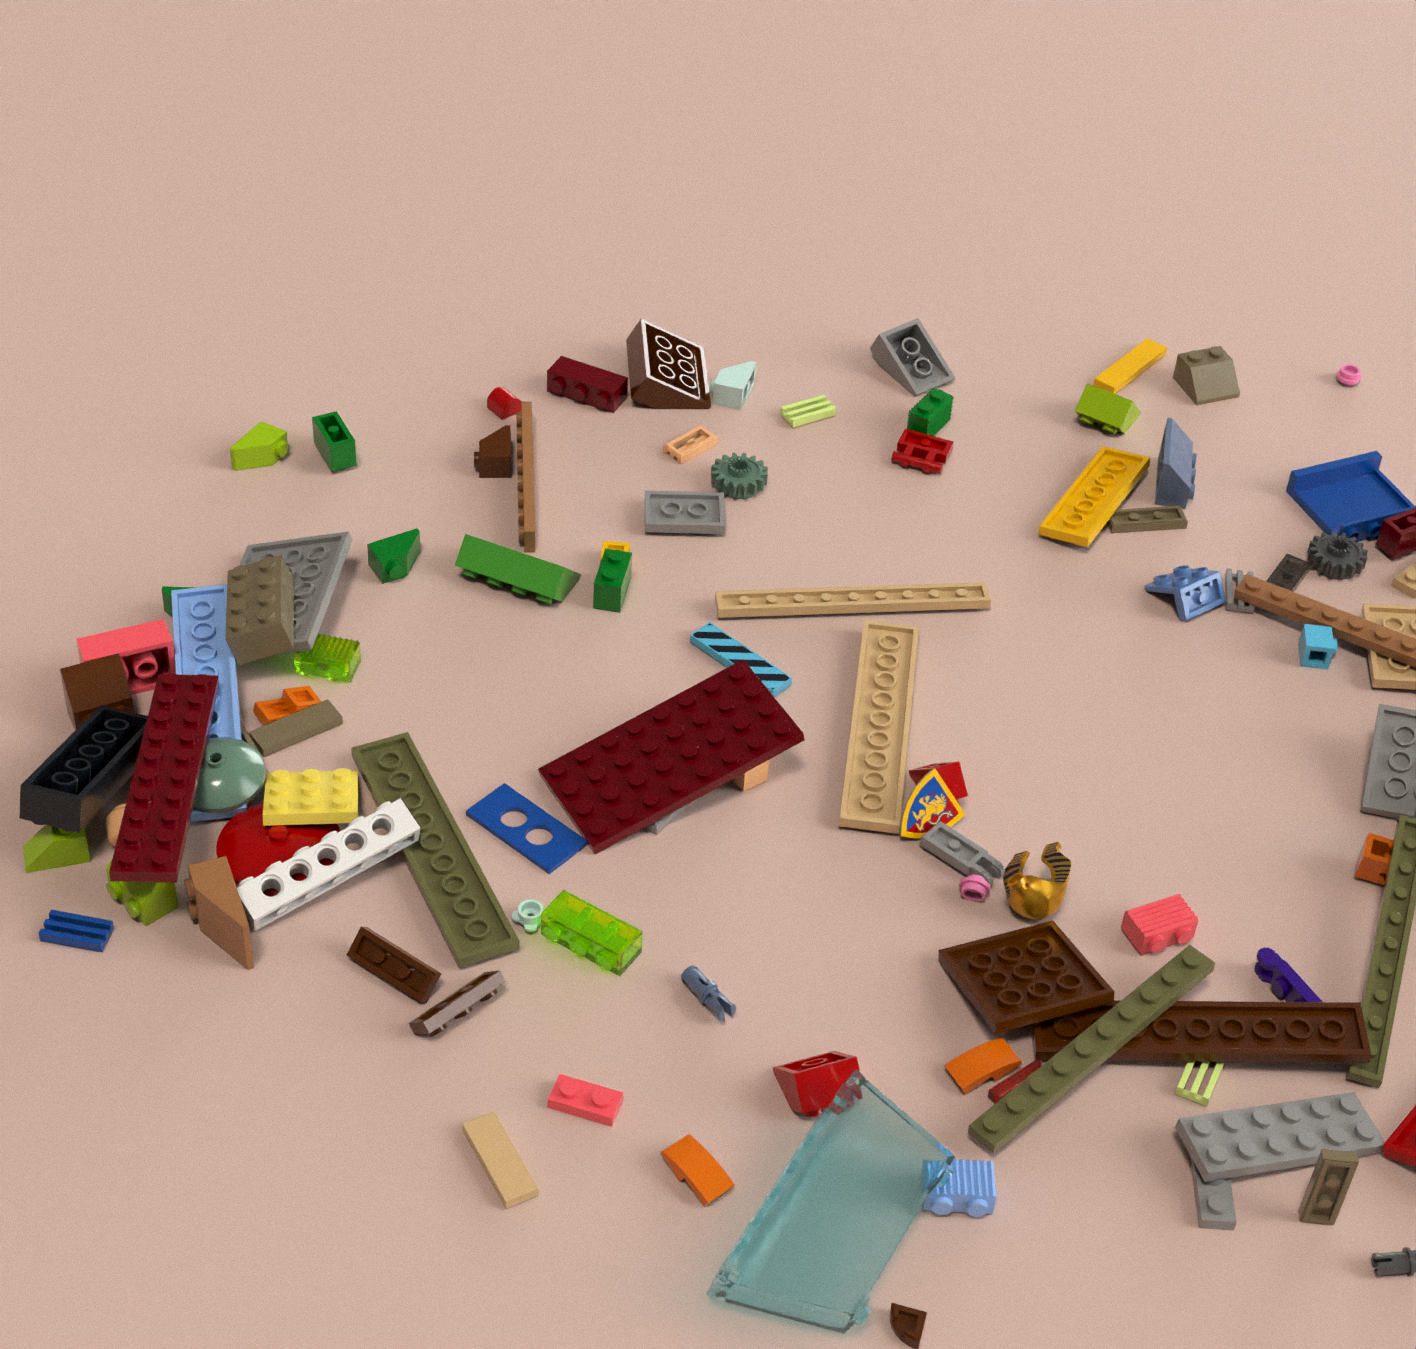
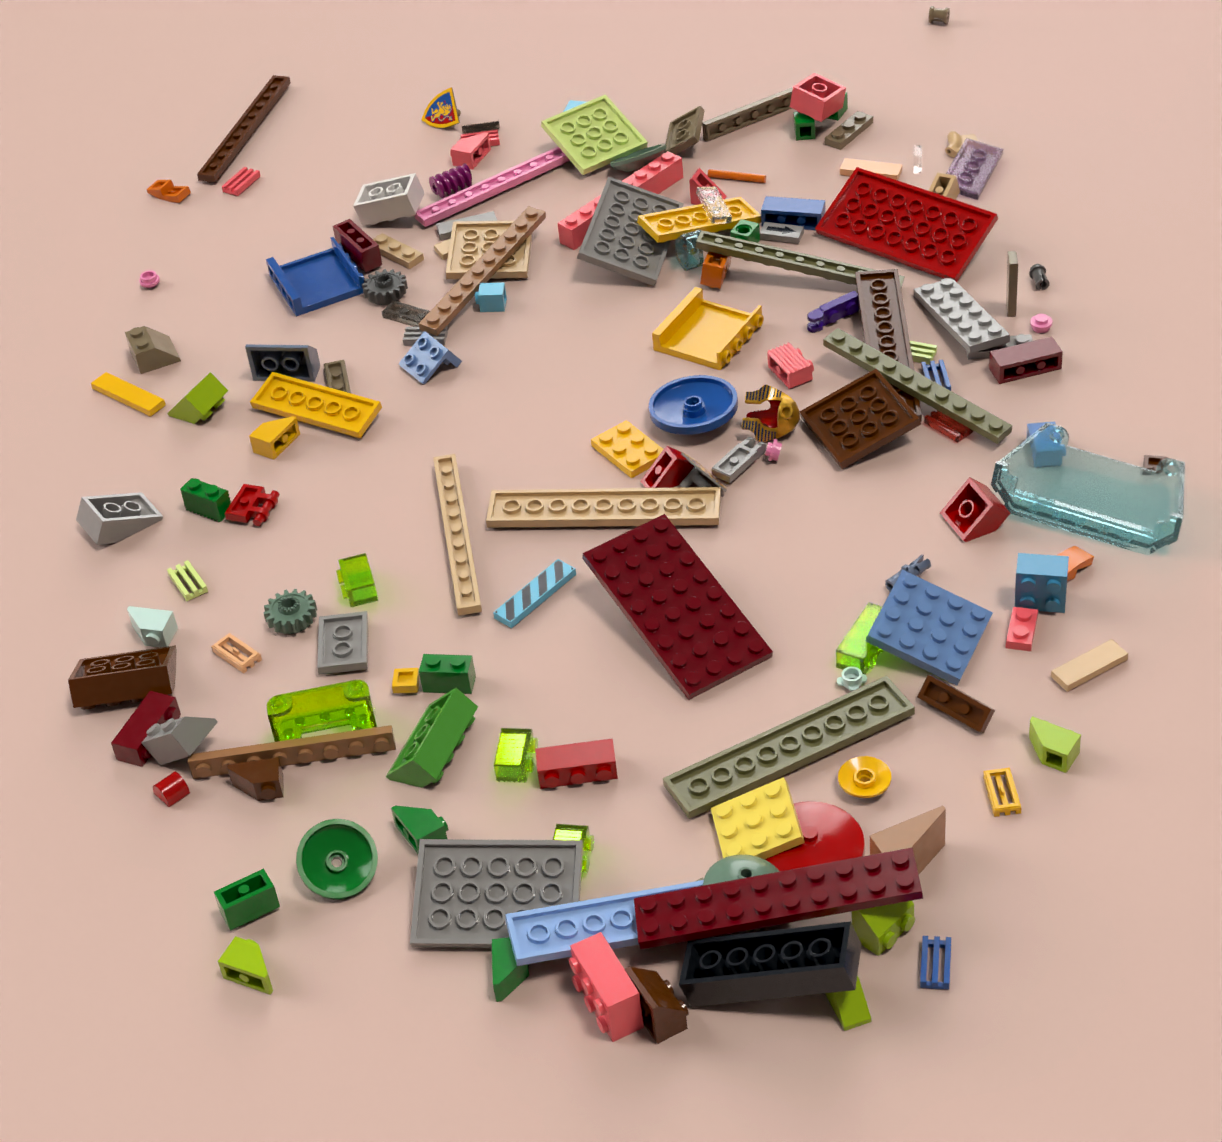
camera: 85 degrees left, 0 degrees up
dark tan brick [225,555,294,665] -> none
white brick [237,798,420,932] -> none
dark tan tile [249,699,343,757] -> none
orange slope [253,686,322,726] -> none
reddish brown plate [347,926,442,1003] -> none
blue piece [466,783,588,874] -> none
orange slope [944,1037,1022,1095] -> none
none -> light grey slope [141,716,218,765]
none -> yellow slope [249,416,300,460]
none -> clear neon green windscreen [267,680,378,742]
none -> green dish [296,819,378,900]
none -> clear neon green brick [336,553,378,607]
none -> clear neon green brick [494,728,538,783]
none -> brick [535,738,618,789]
none -> yellow plate [591,420,663,479]
none -> blue dish [649,375,738,435]
none -> yellow panel [652,287,764,370]
none -> yellow dish [838,756,892,798]
none -> medium blue plate [865,569,993,686]
none -> tile [921,360,951,391]
none -> yellow tile [983,767,1021,817]
none -> dark red brick [989,336,1063,384]
none -> dark azure brick [1015,553,1069,613]
none -> lime slope [1029,716,1081,773]
none -> bright pink plate [1030,314,1052,333]

